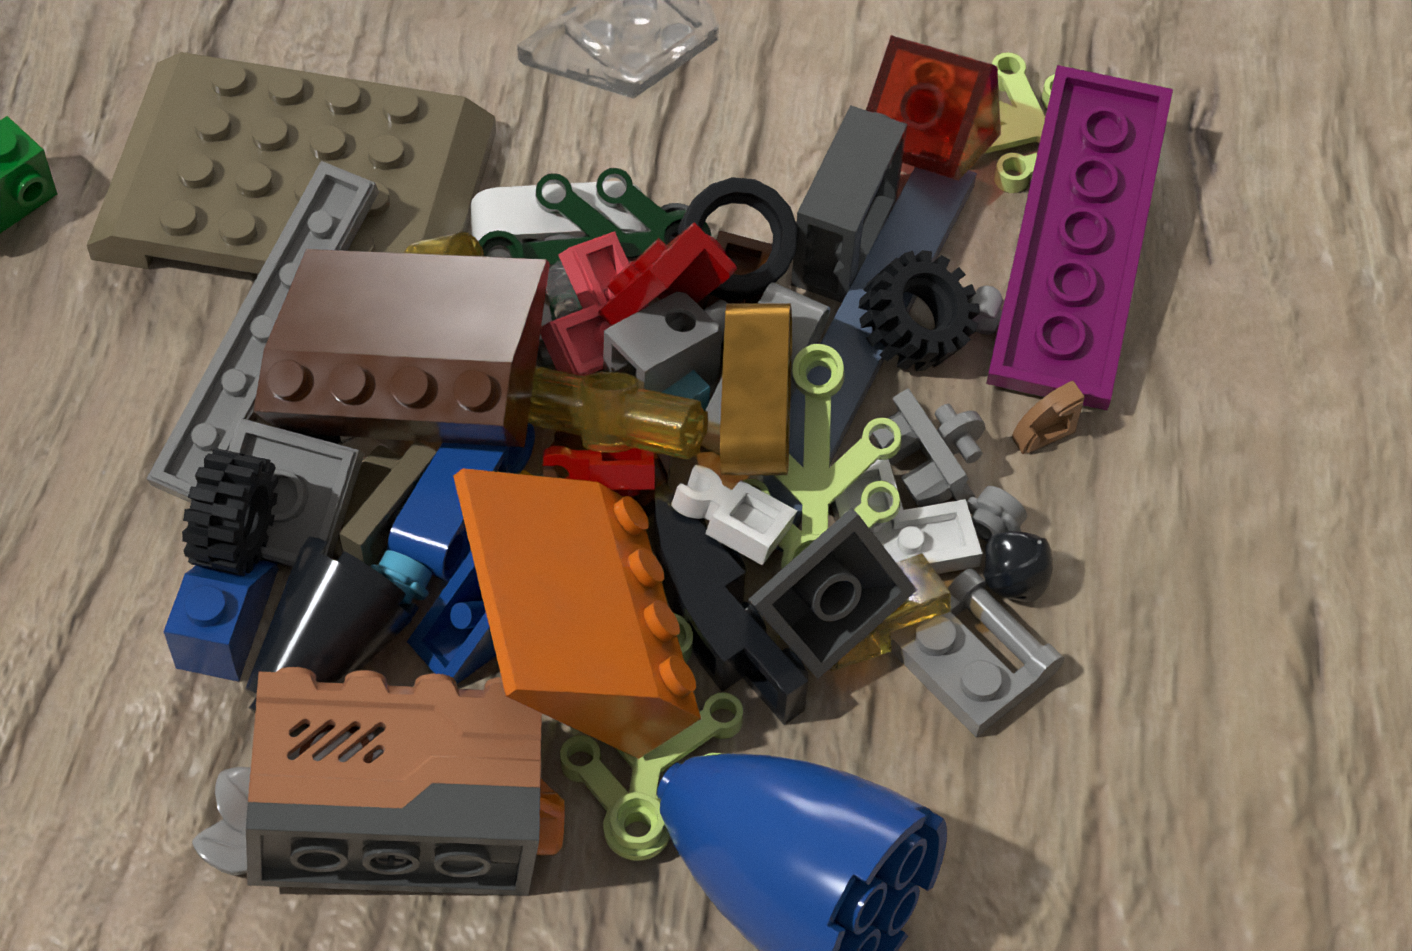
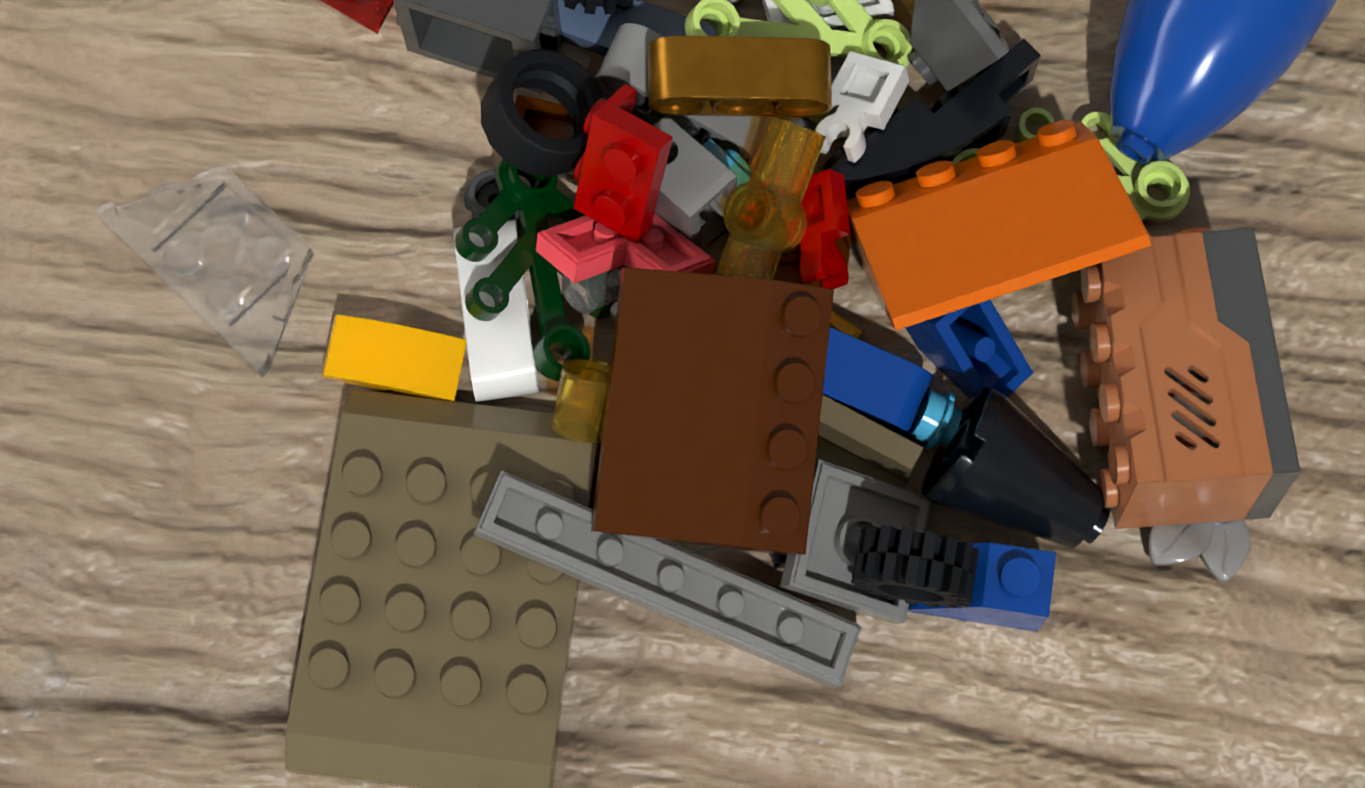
camera: 90 degrees left, 15 degrees up
none -> yellow slope [321,314,467,401]

